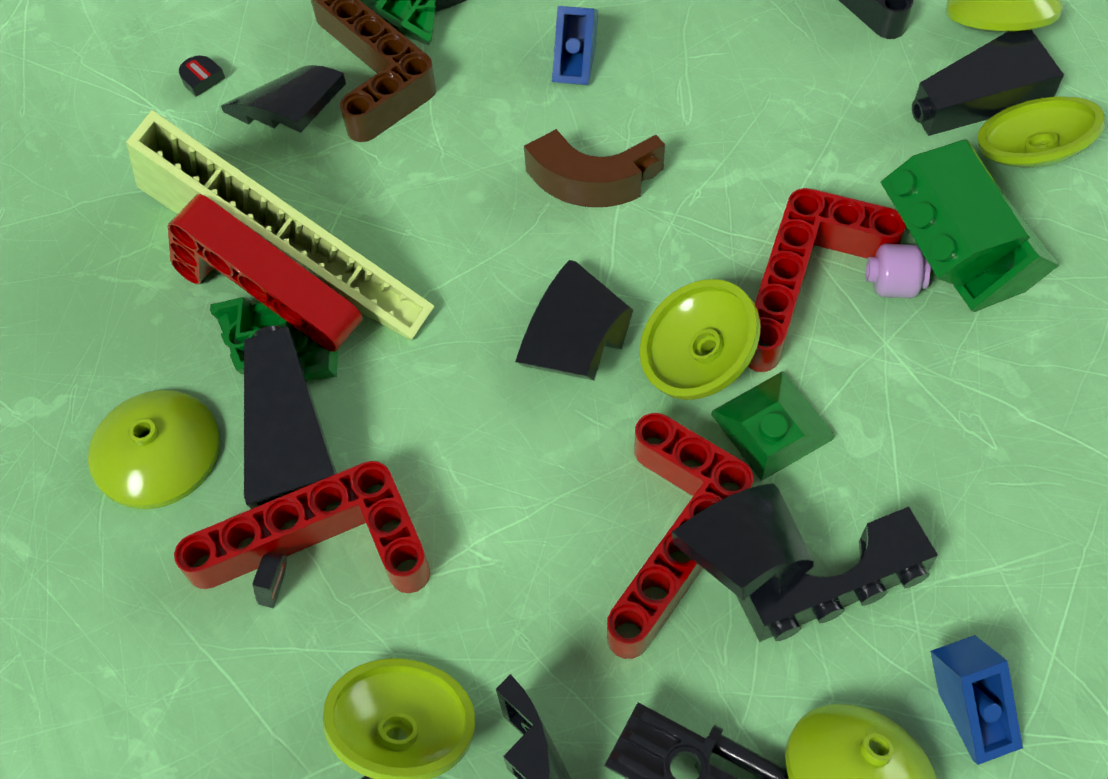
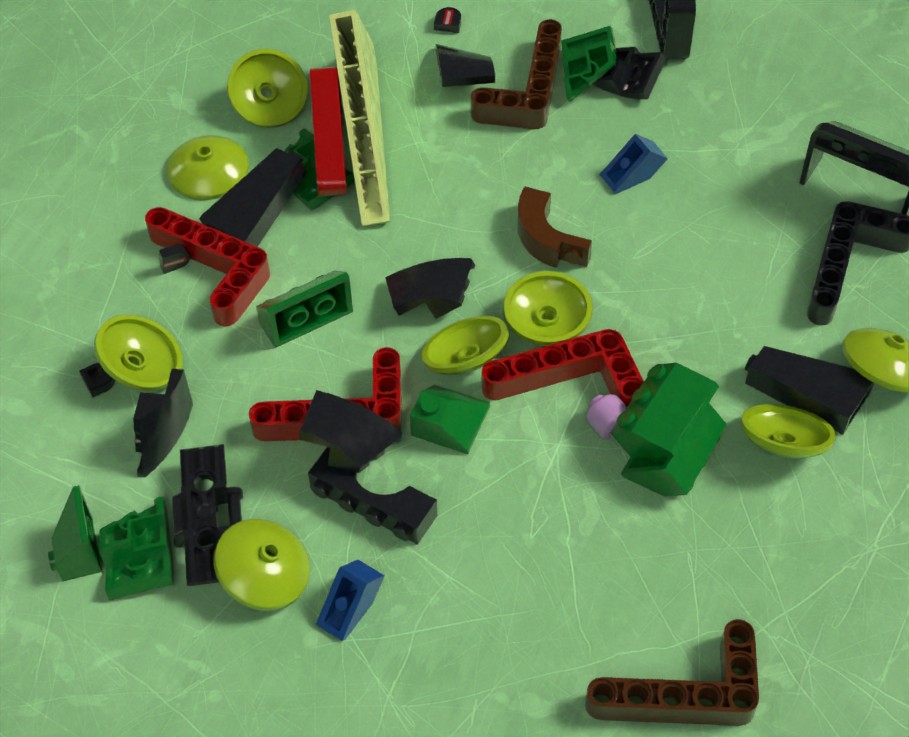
camera: 50 degrees right, 5 degrees down
none -> lime dish [227,48,308,128]
none -> green slope [256,270,353,348]
none -> lime dish [503,271,593,345]

